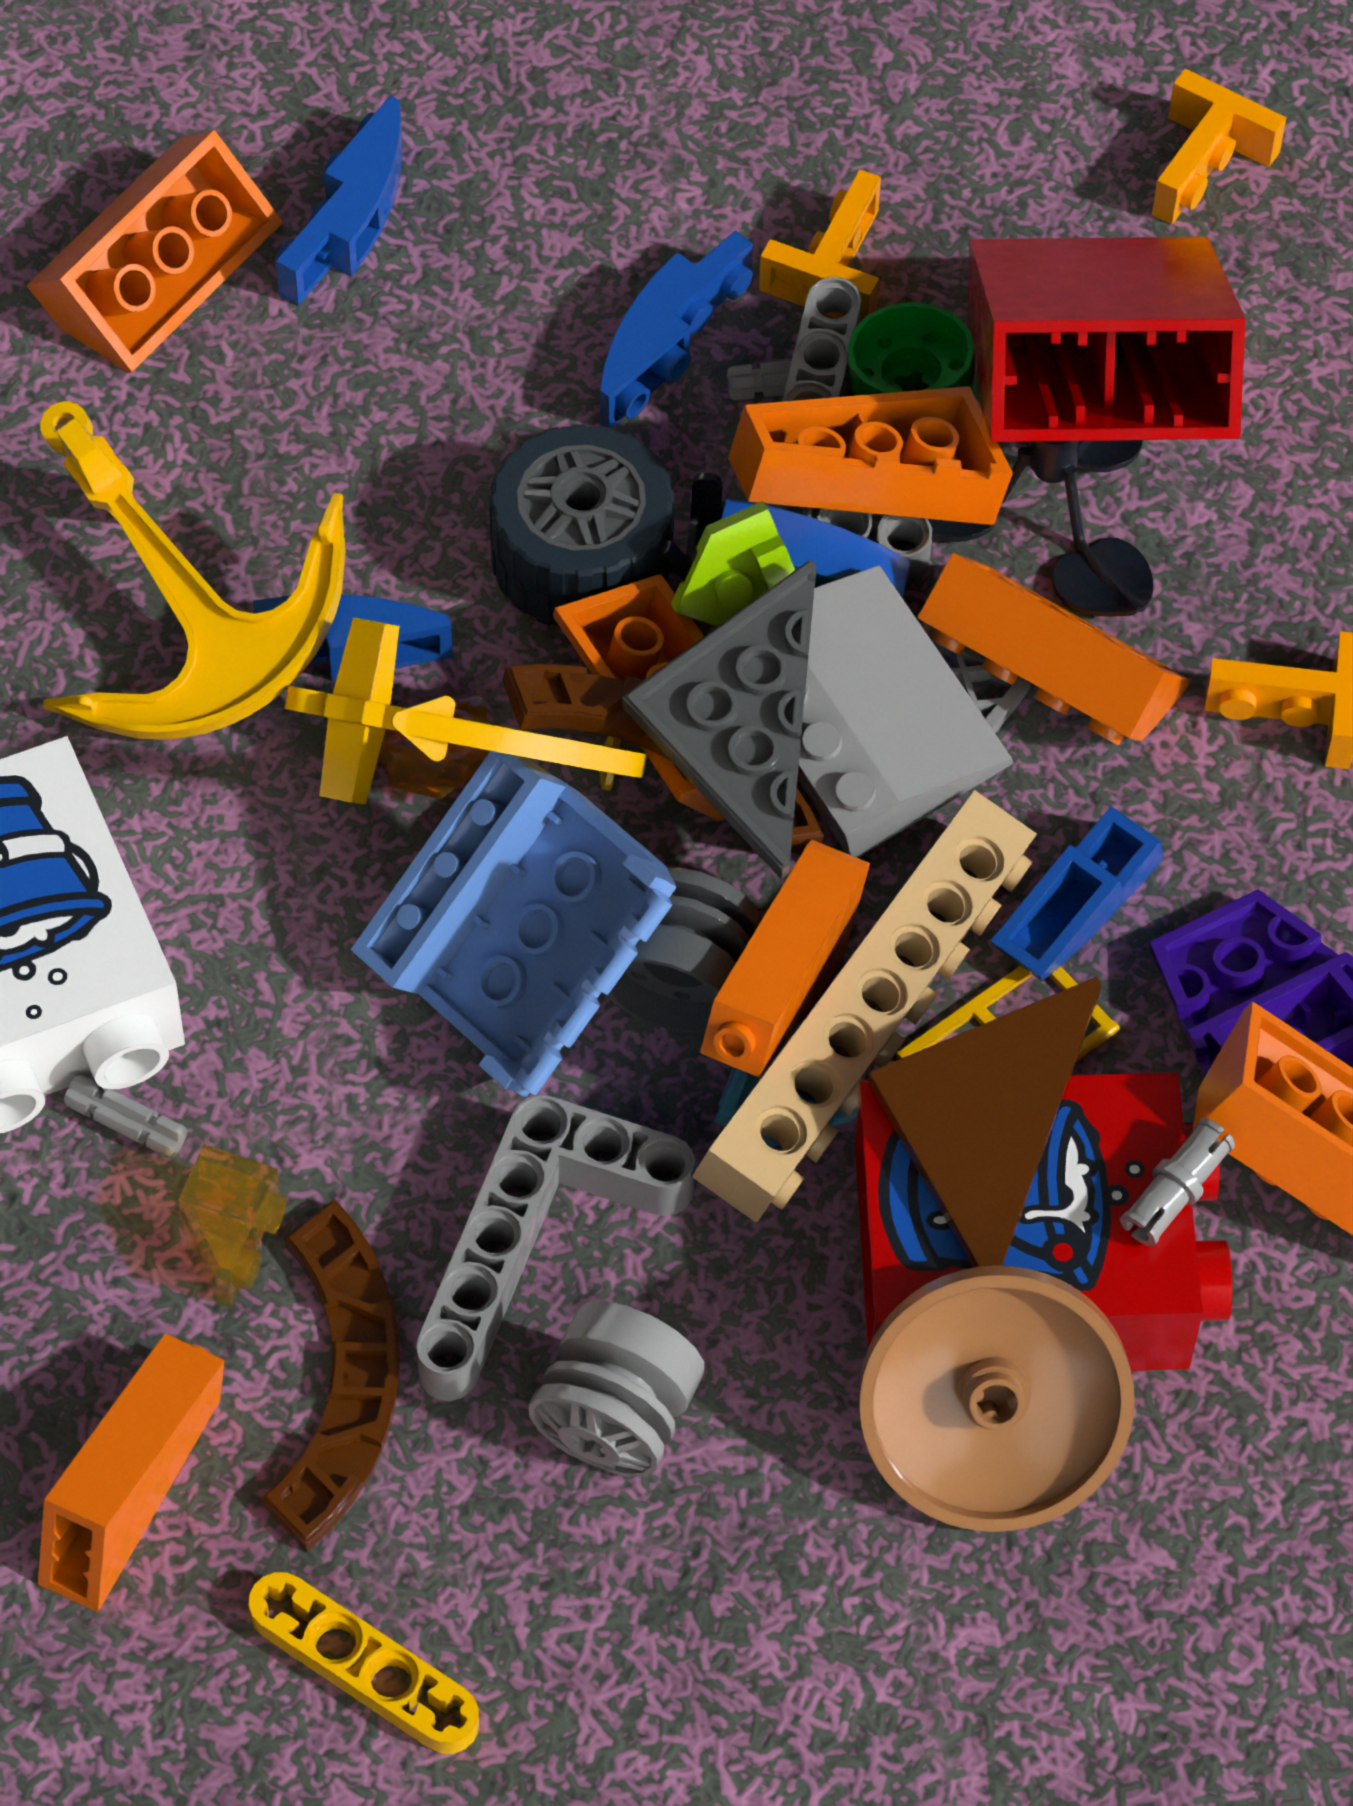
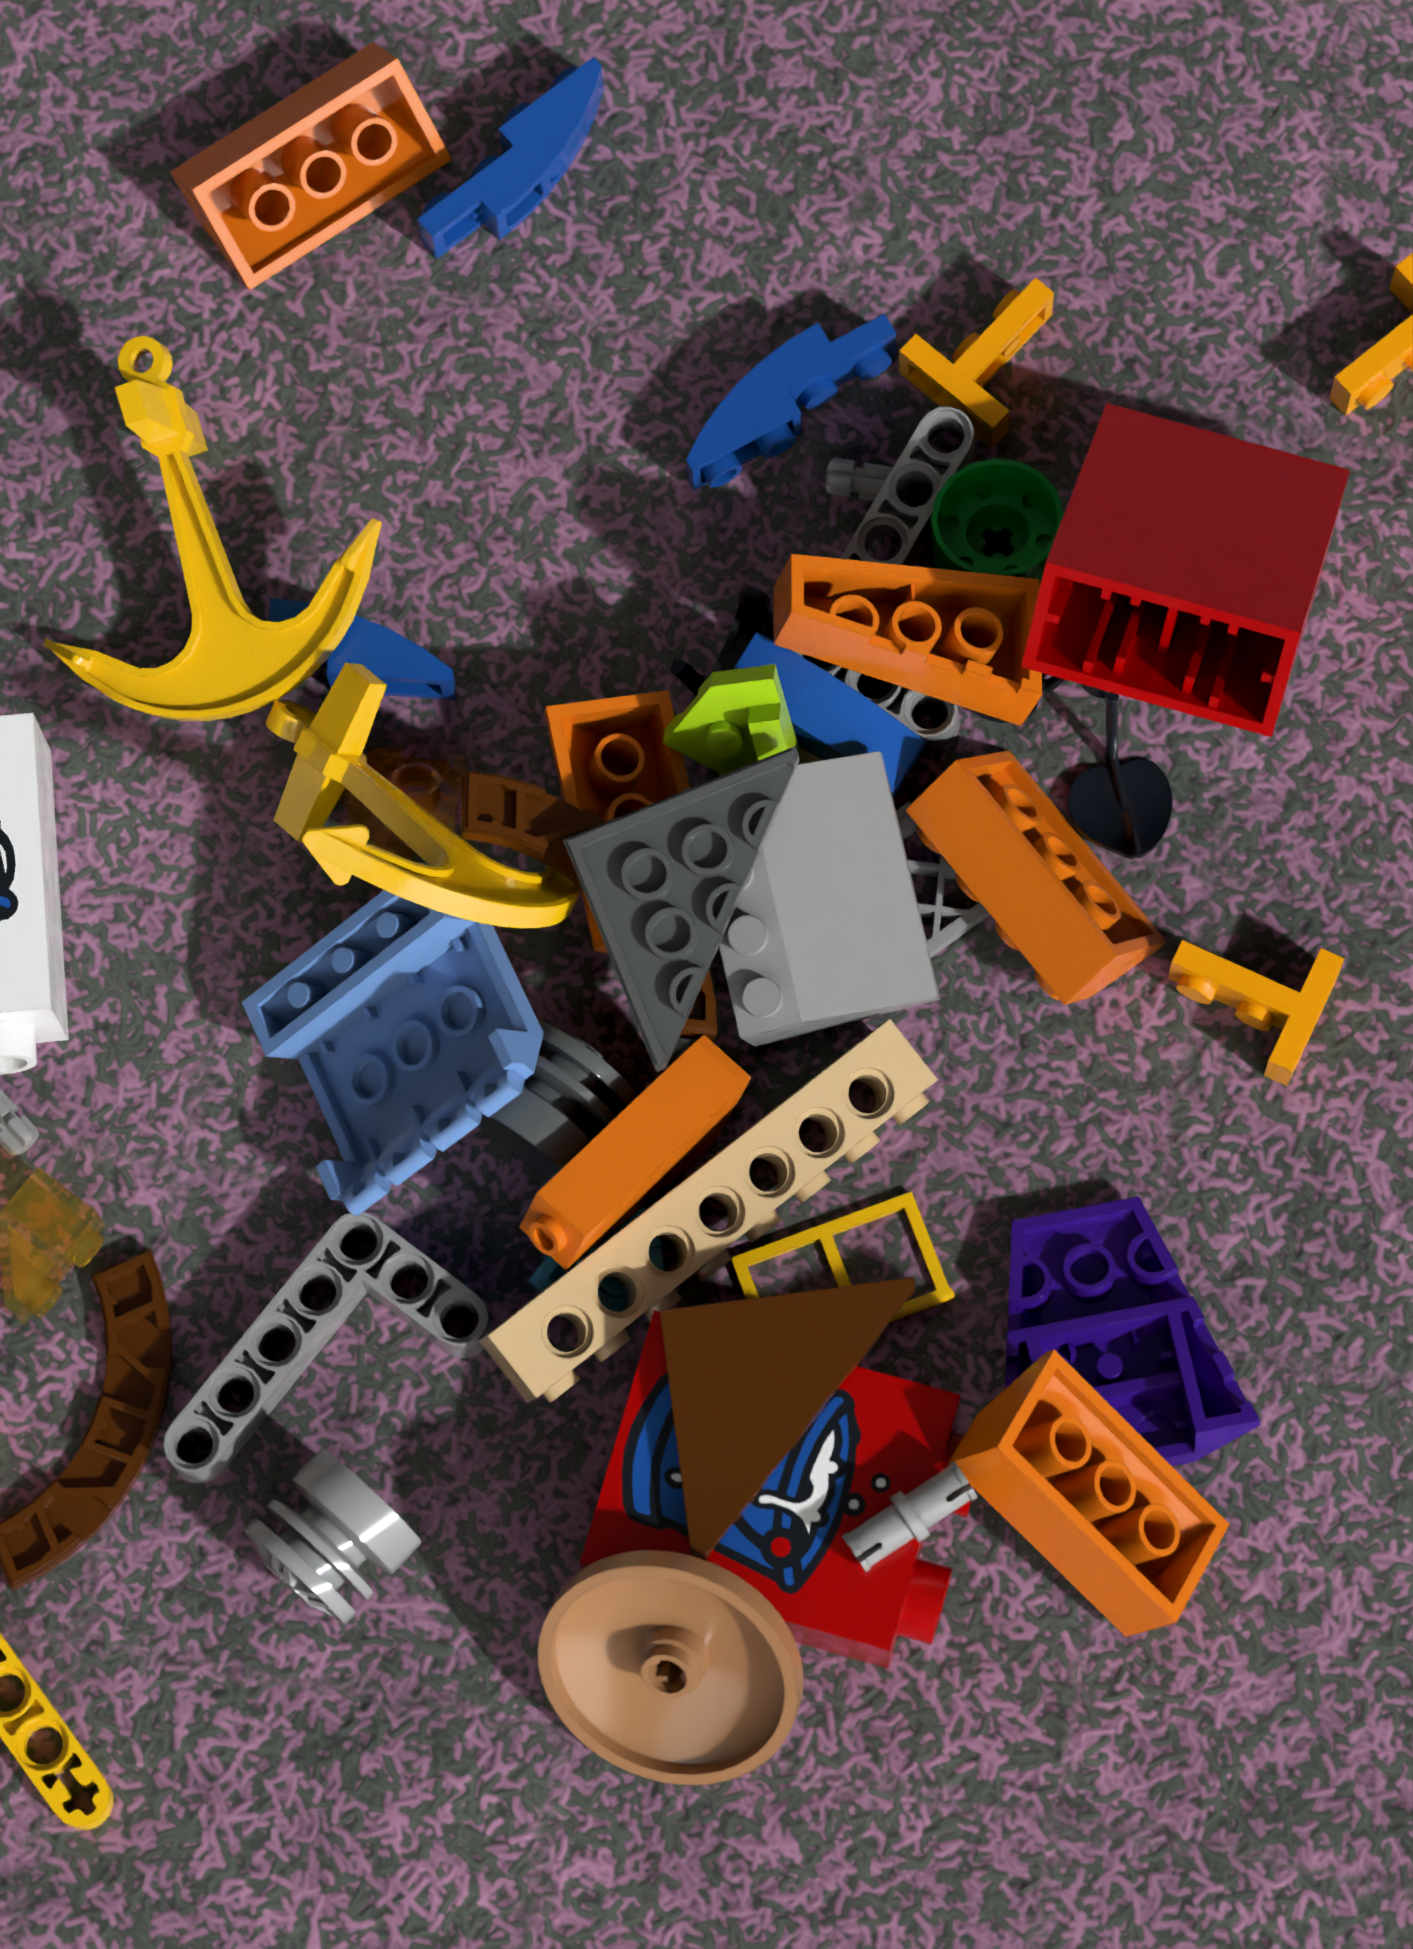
camera: 25 degrees right, 15 degrees up
black wheel [489,424,675,626] -> none
blue slope [991,806,1164,981] -> none

